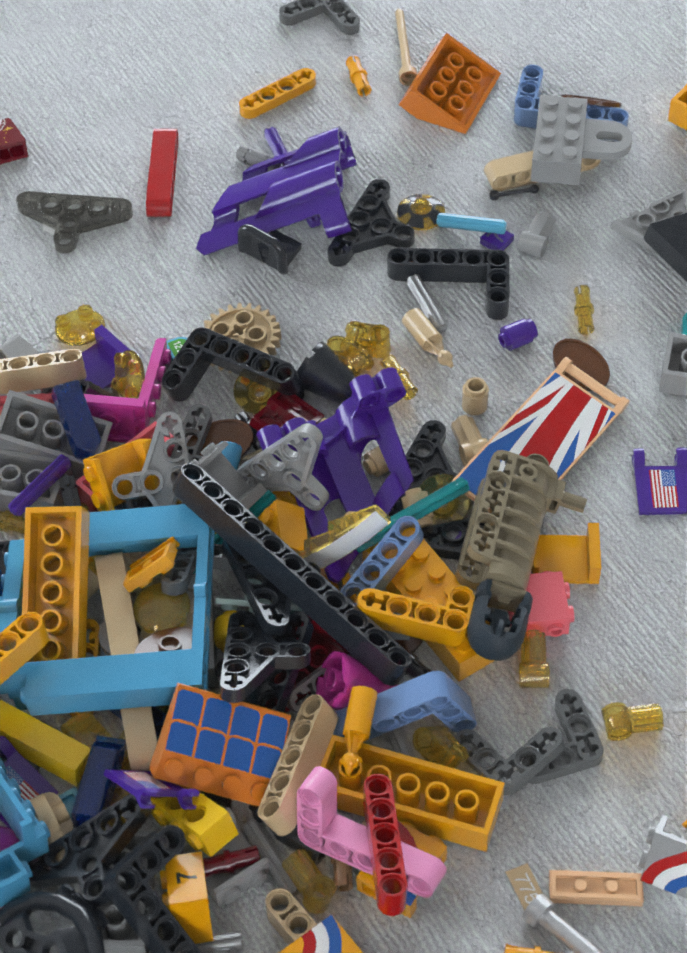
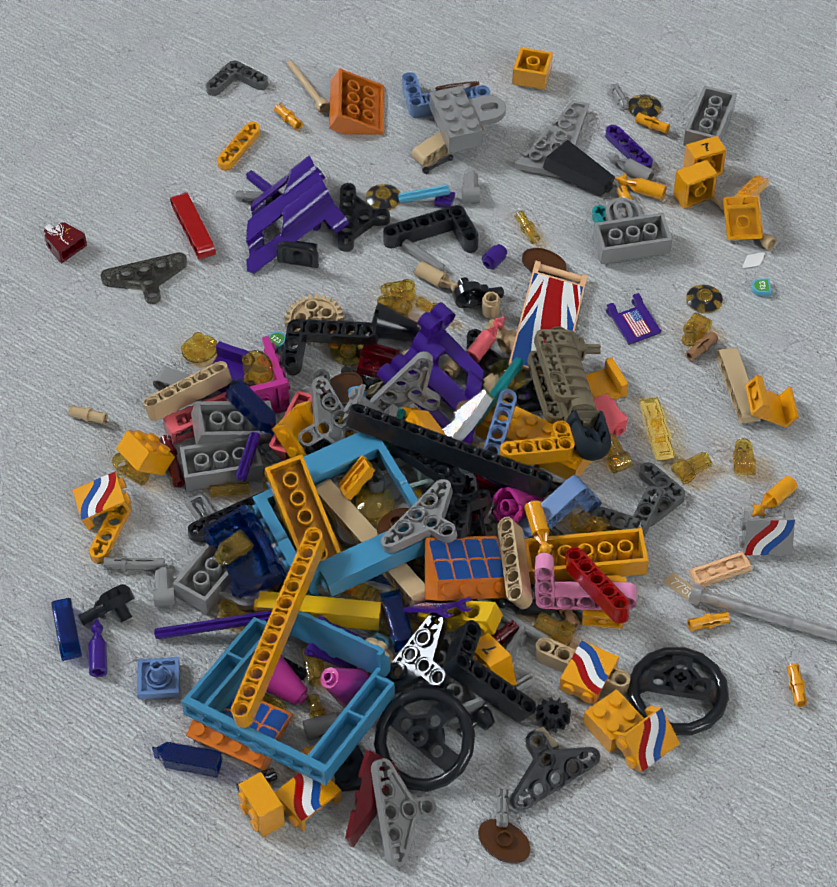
camera: 25 degrees left, 0 degrees up
none -> light grey beam [381,479,457,553]
none -> black pin [452,277,504,308]
none -> coral wheel [466,316,505,363]
none -> clear yellow slope [639,397,675,461]

